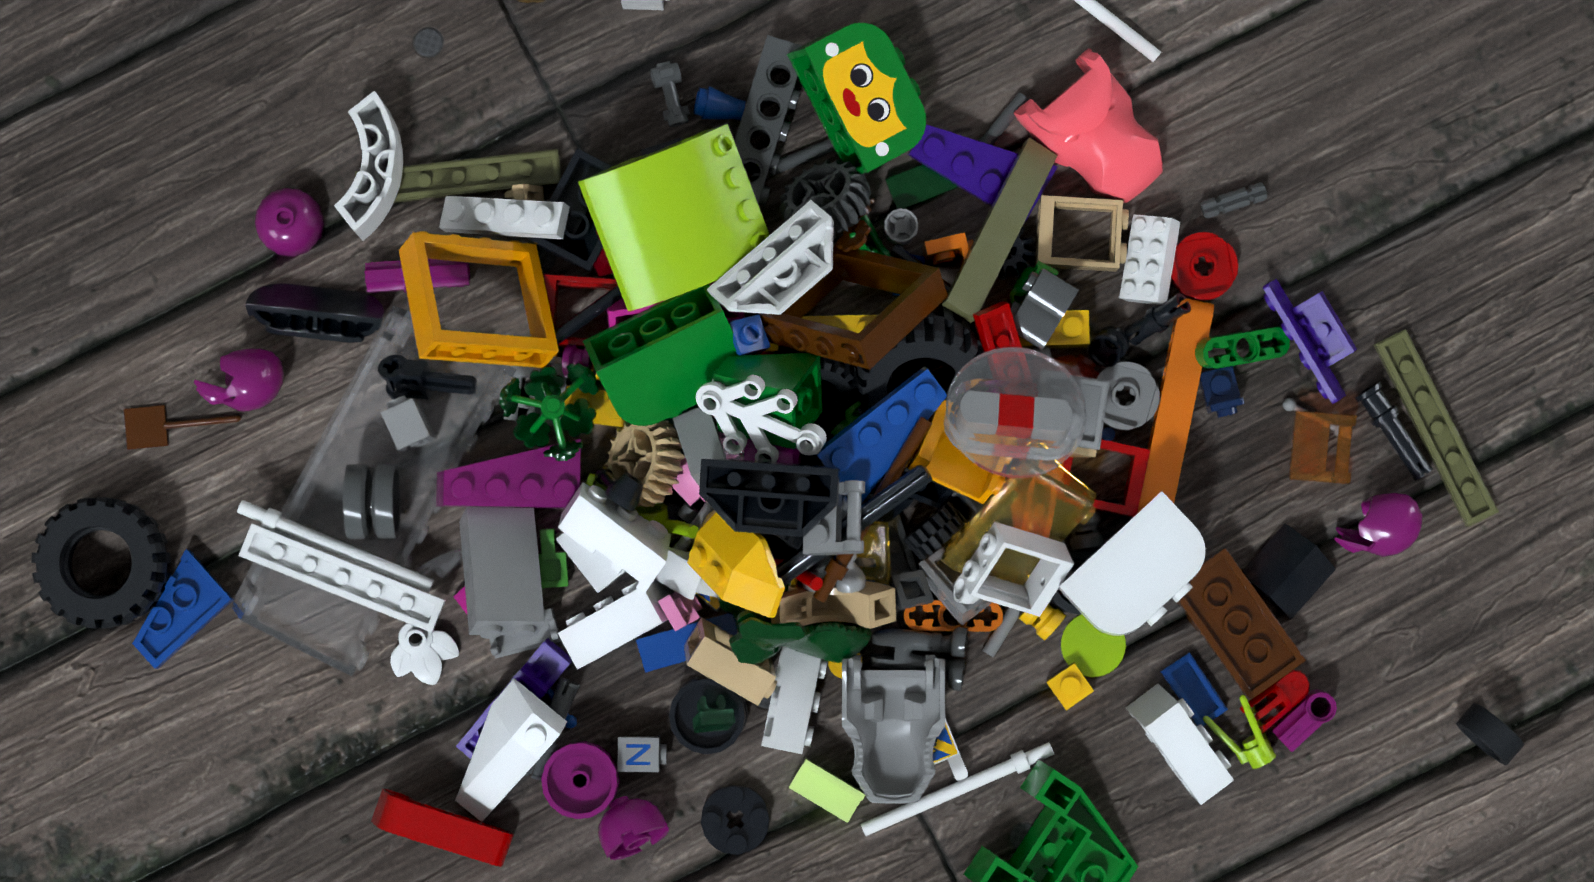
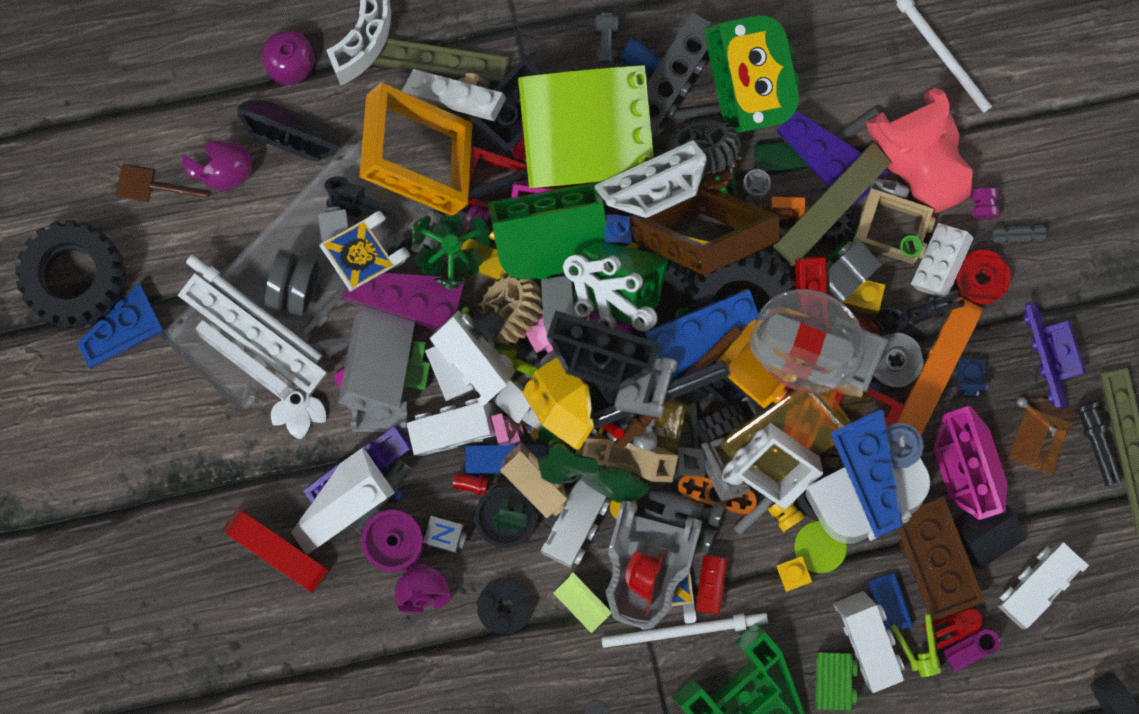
camera: 15 degrees right, 5 degrees down
magenta piece [365,259,471,293] -> none
green beam [1195,327,1290,368] -> none
magenta helmet [1334,493,1422,557] -> none
none -> white plate [195,320,291,401]
none -> flag [320,211,410,292]
none -> red pin [453,472,489,497]
none -> red piece [625,550,664,616]
none -> red axle [695,556,727,615]
none -> bright green brick [815,653,857,711]
none -> blue wing [831,410,903,538]
none -> light grey tile [870,178,909,198]
none -> sand blue gear [887,423,923,468]
none -> bright green hinge [900,235,923,258]
none -> dark pink wedge [933,406,1007,520]
none -> magenta wheel [971,188,1000,220]
none -> white wedge [997,543,1089,629]

